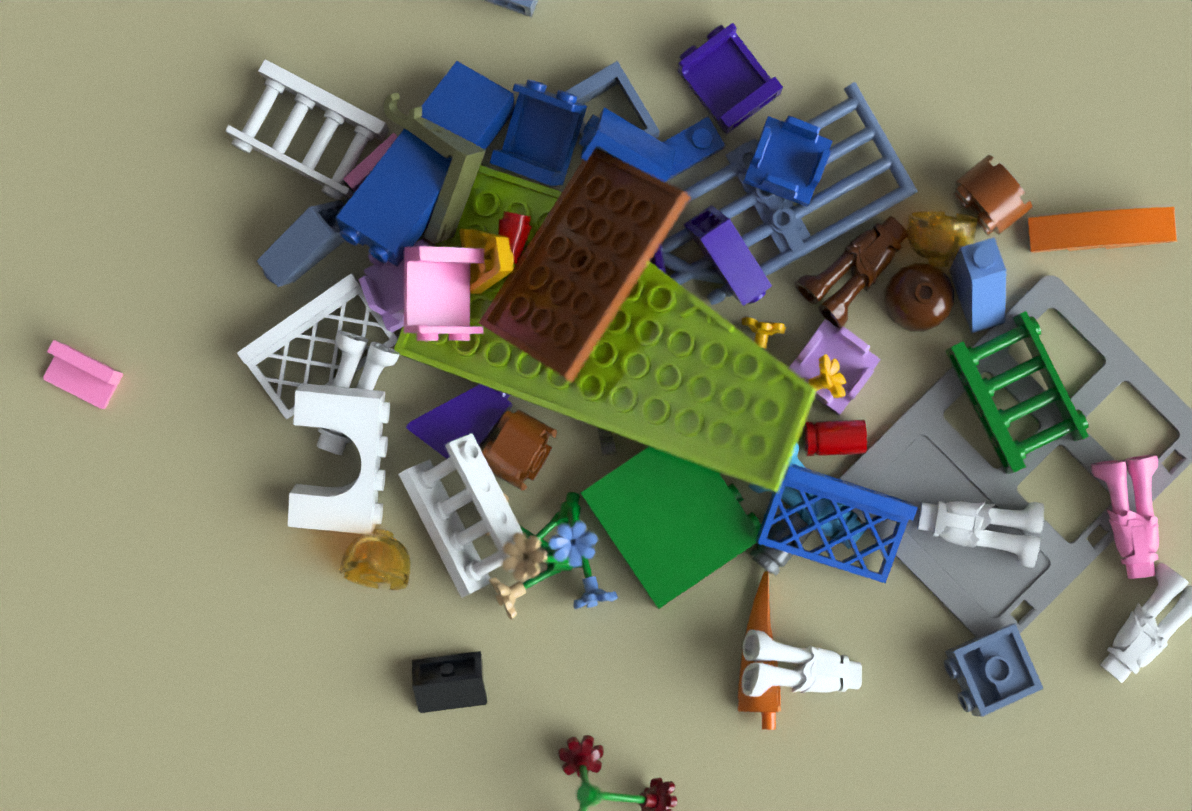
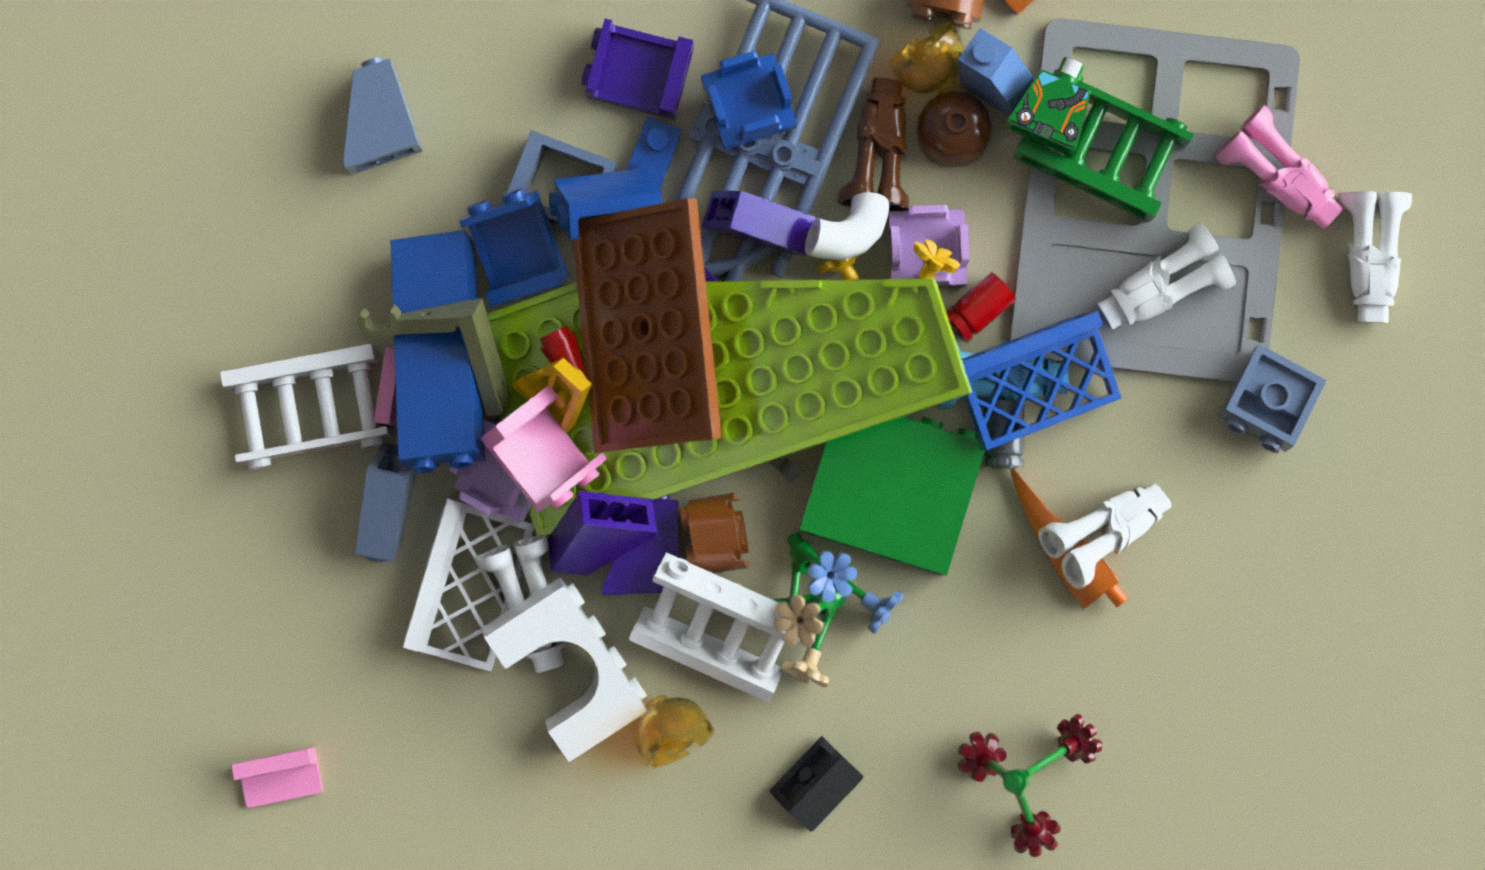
camera: 45 degrees left, 0 degrees up
none -> dark purple slope [548,491,657,576]
none -> white cylinder [805,192,889,261]
none -> green torso [1005,57,1091,157]

